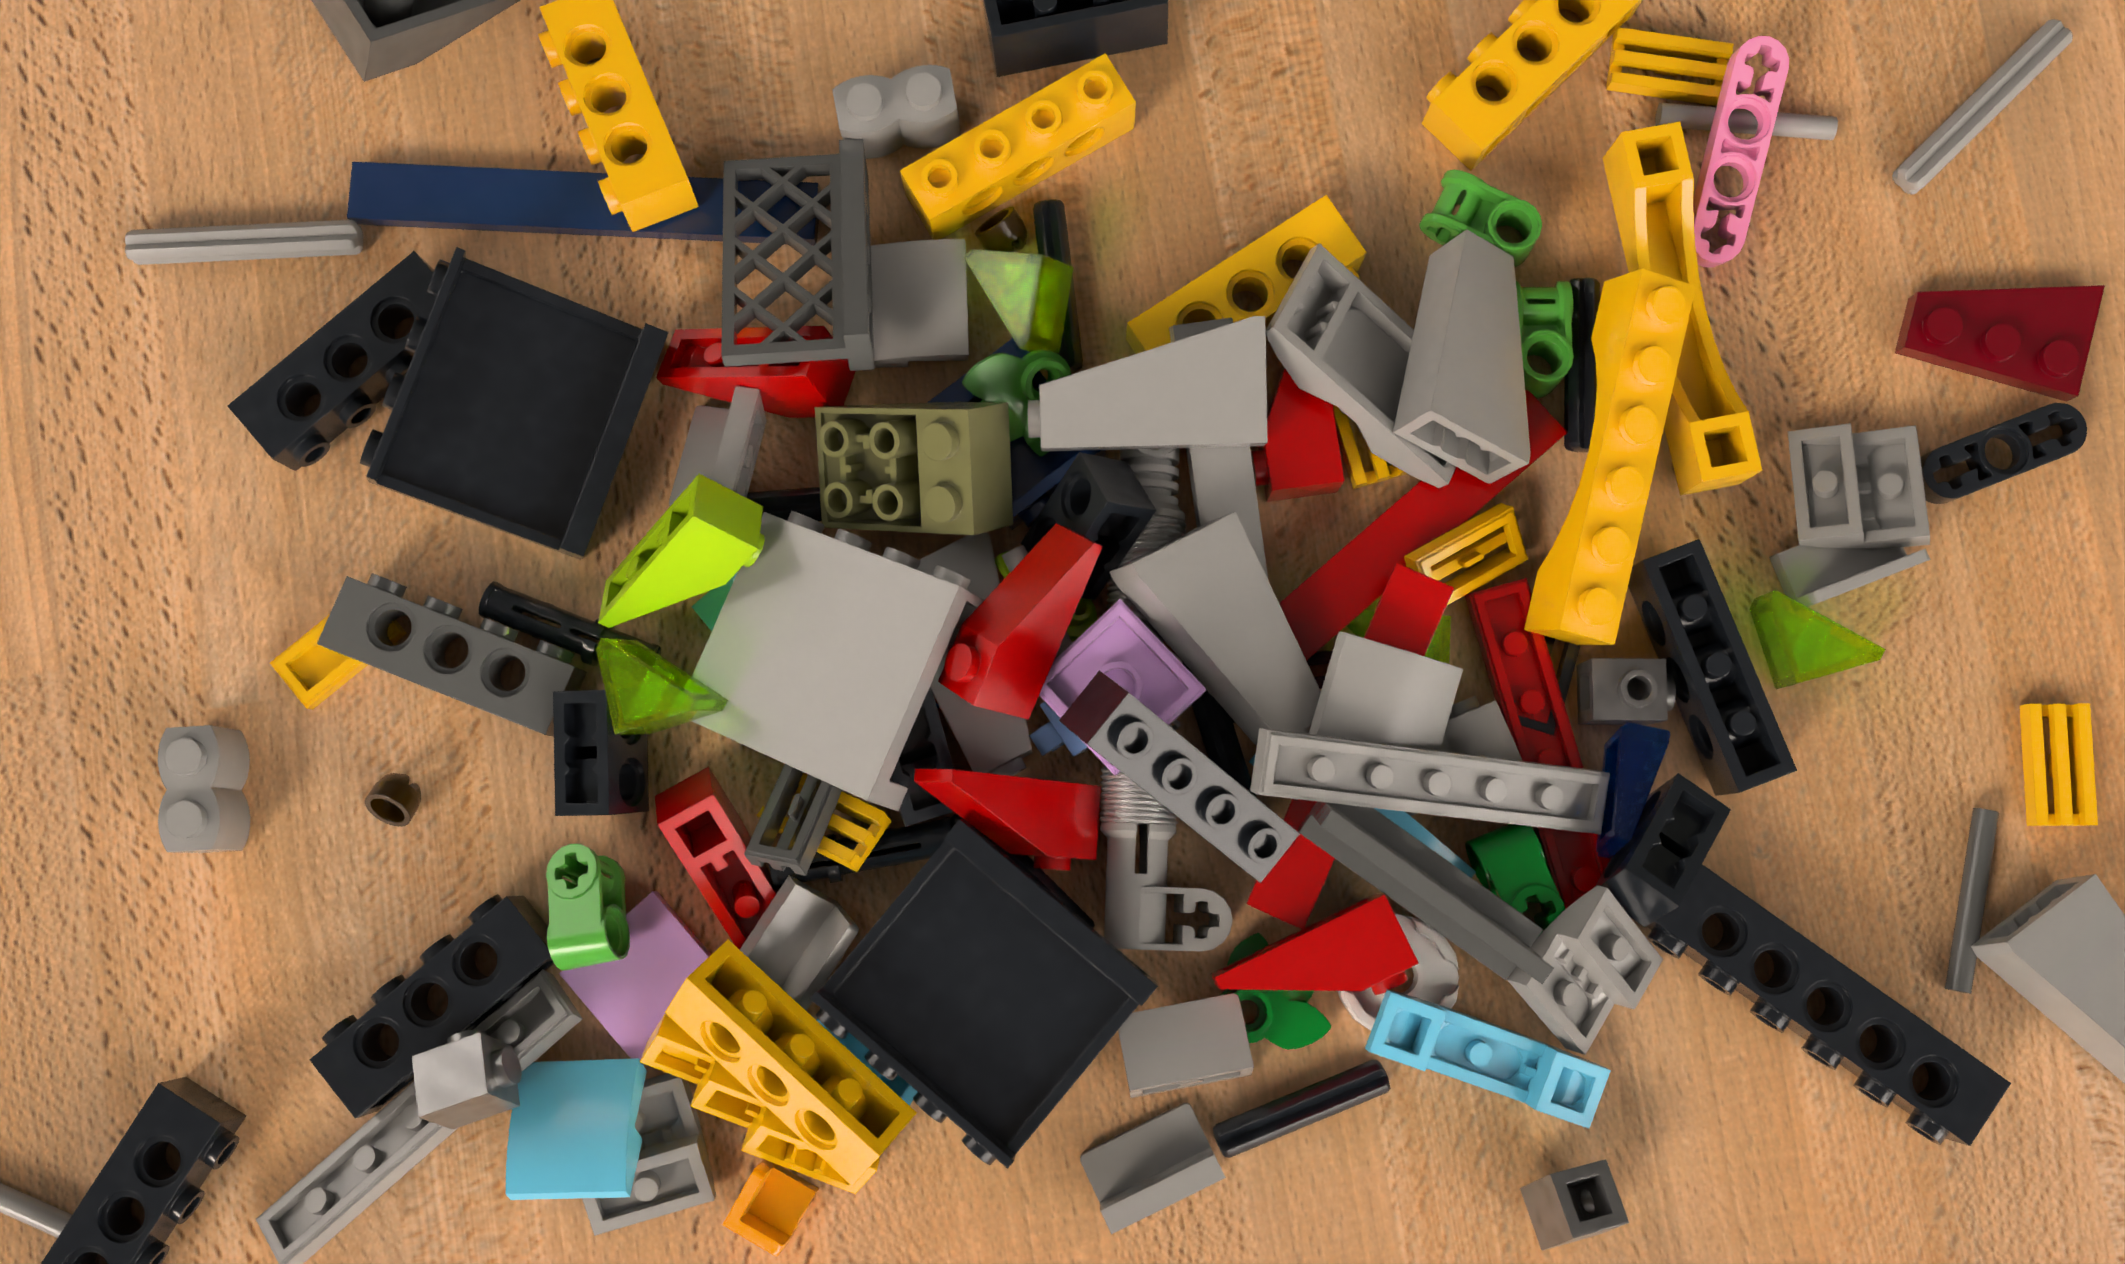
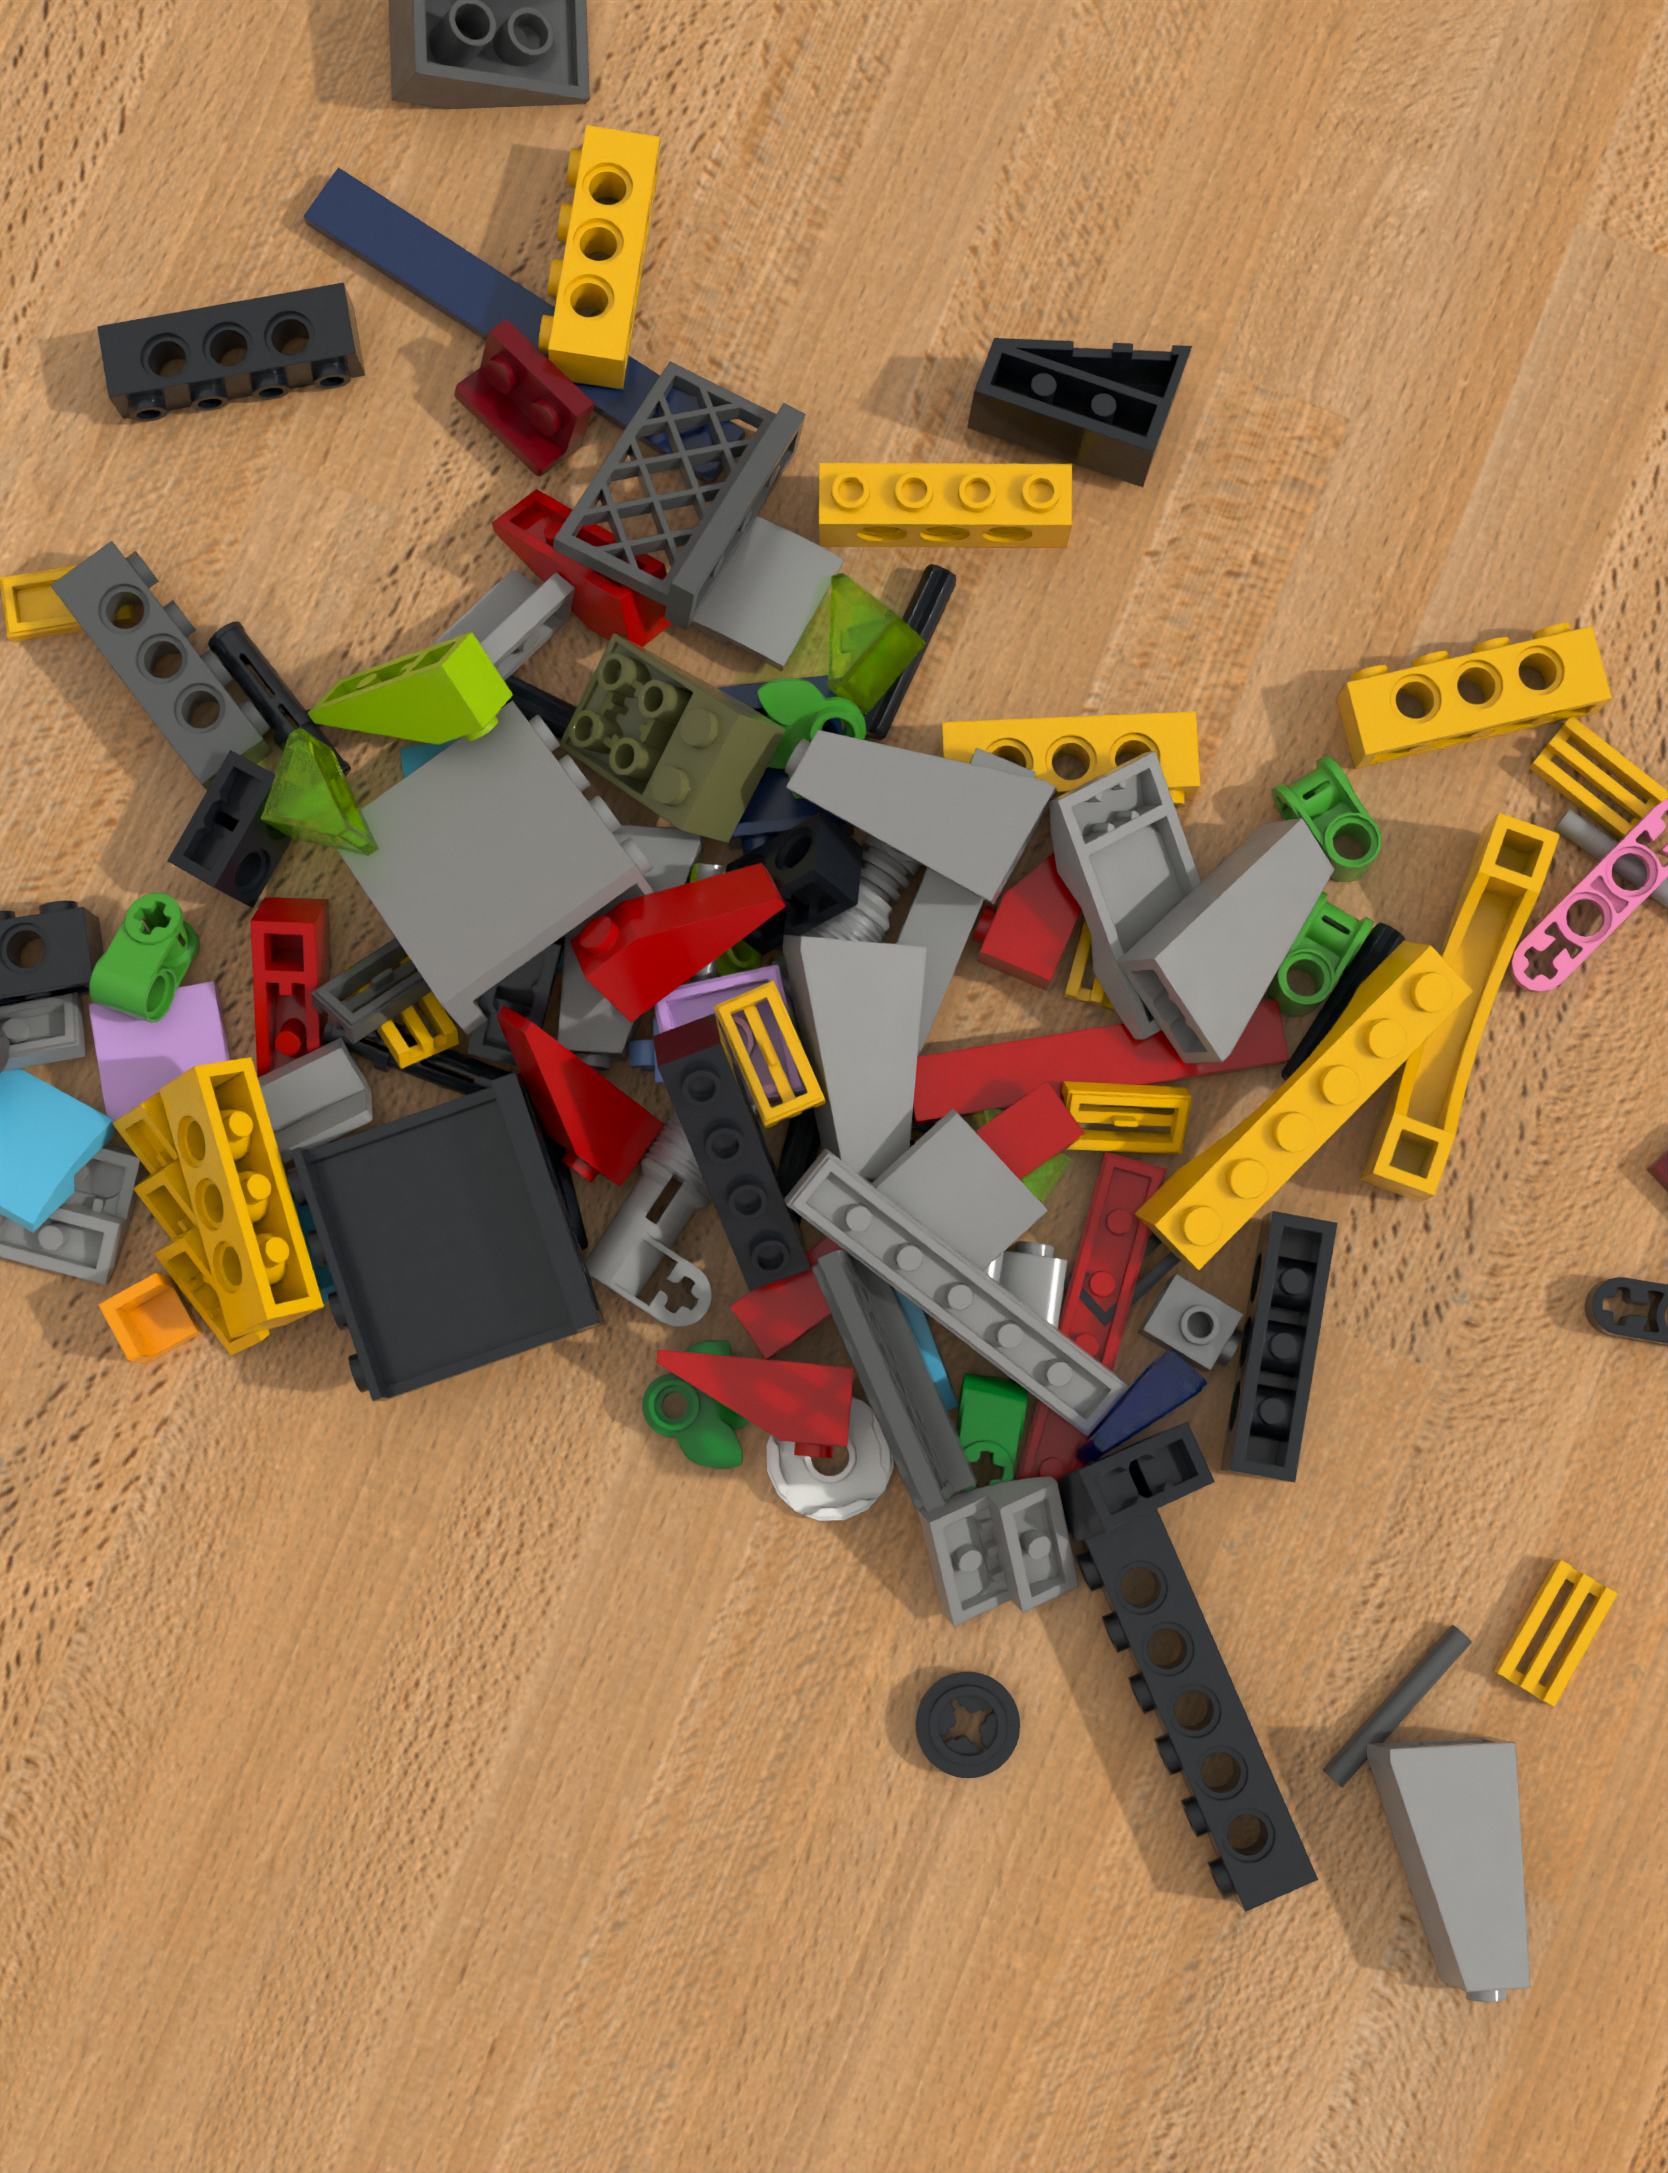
camera: 30 degrees right, 0 degrees up
light grey axle [125,220,363,265] -> none
black panel [360,247,669,560] -> none
dark brown hinge [365,773,421,827] -> none
light grey brick [832,65,961,159] -> none
dark brown hinge [975,207,1027,259] -> none
light grey panel [1080,1103,1226,1234] -> none
light grey panel [1118,993,1254,1098] -> none
black axle [1213,1060,1391,1158] -> none
medium azure slope [1365,989,1611,1129] -> none
flat silver brick [1520,1159,1629,1251] -> none
clear neon green slope [1749,590,1886,689] -> none
light grey panel [1769,545,1930,612] -> none
light grey slope [1788,423,1930,549] -> none
none -> dark red bracket [454,319,595,476]
none -> yellow tile [713,981,826,1129]
none -> black gear [915,1671,1020,1778]

